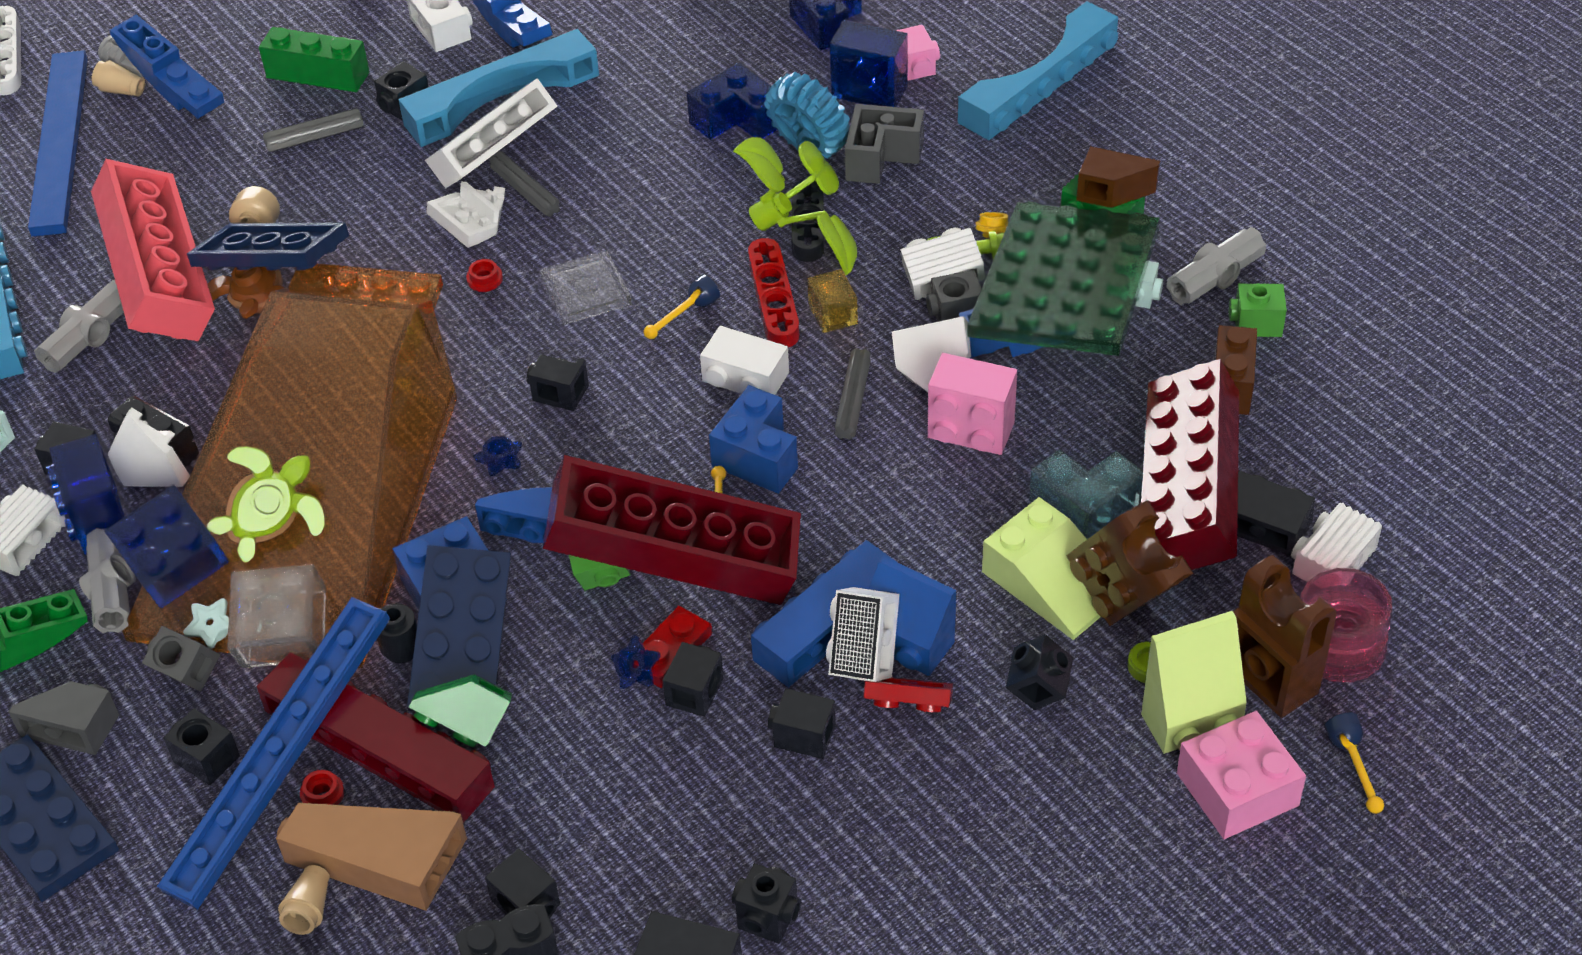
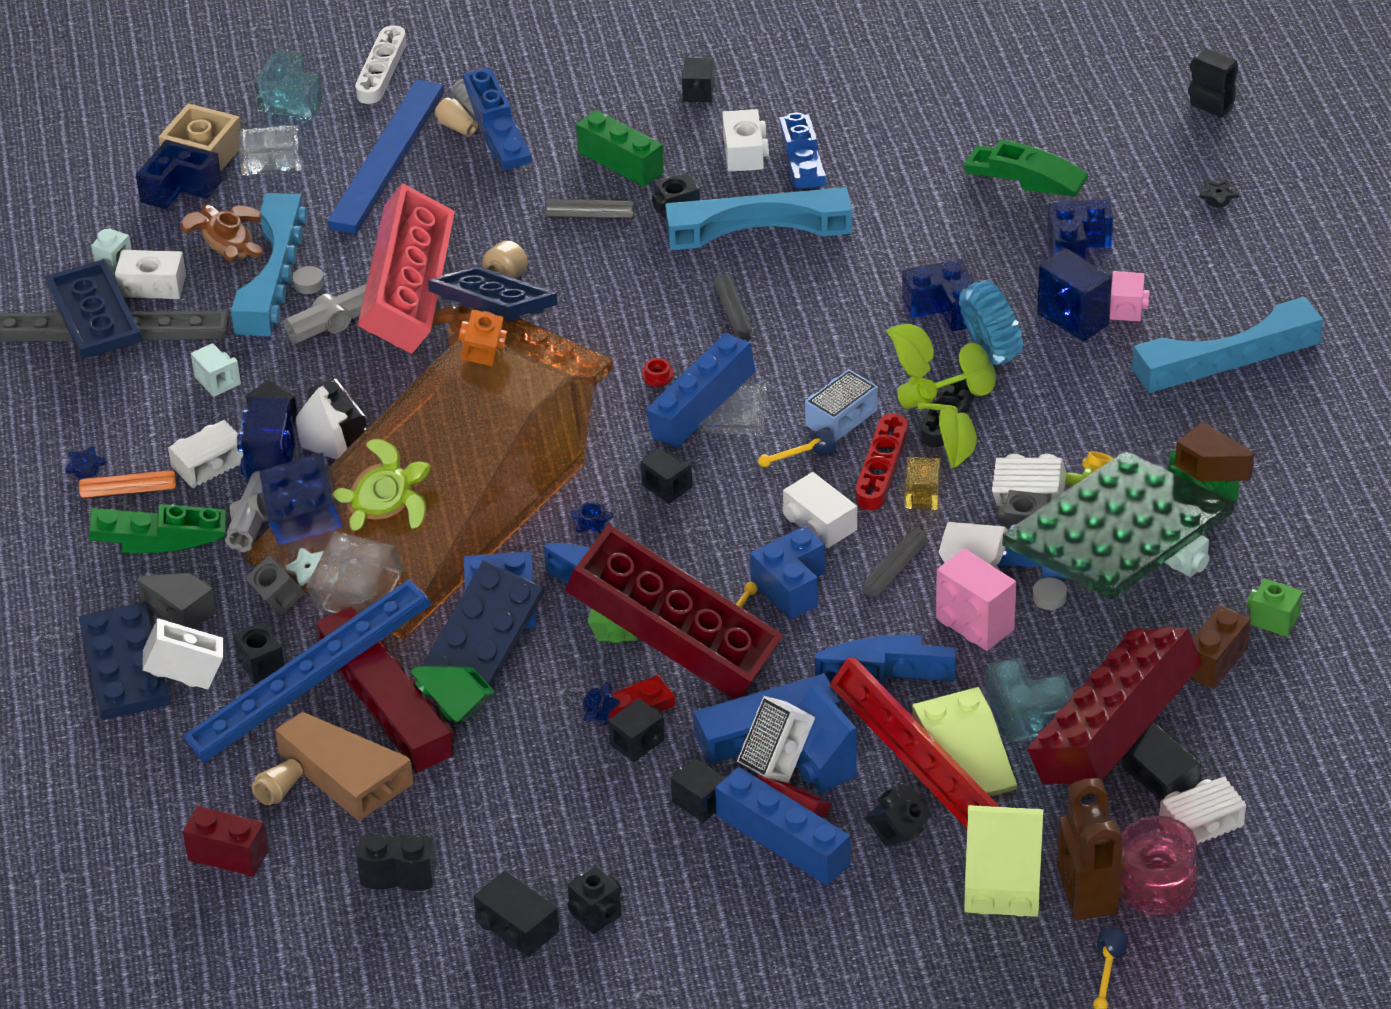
camera: 25 degrees right, 5 degrees down
red plate [300,770,344,805] -> none
black brick [377,603,417,663] -> none
white brick [425,78,557,189] -> none
white slope [427,181,506,248] -> none
black brick [485,849,560,919] -> none
dark grey brick [845,104,924,184] -> none
reddish brown brick [1066,500,1194,626] -> none
light grey piece [1166,227,1267,306] -> none
bright pink brick [1177,710,1306,839] -> none
none -> white brick [143,618,223,689]
none -> light grey tile [292,266,324,294]
none -> orange brick [458,310,507,366]
none -> blue brick [646,333,756,448]
none -> blue brick [715,767,851,886]
none -> brick [805,369,878,442]
none -> blue slope [815,635,956,687]
none -> red plate [829,658,1000,829]
none -> light grey tile [1033,577,1067,610]

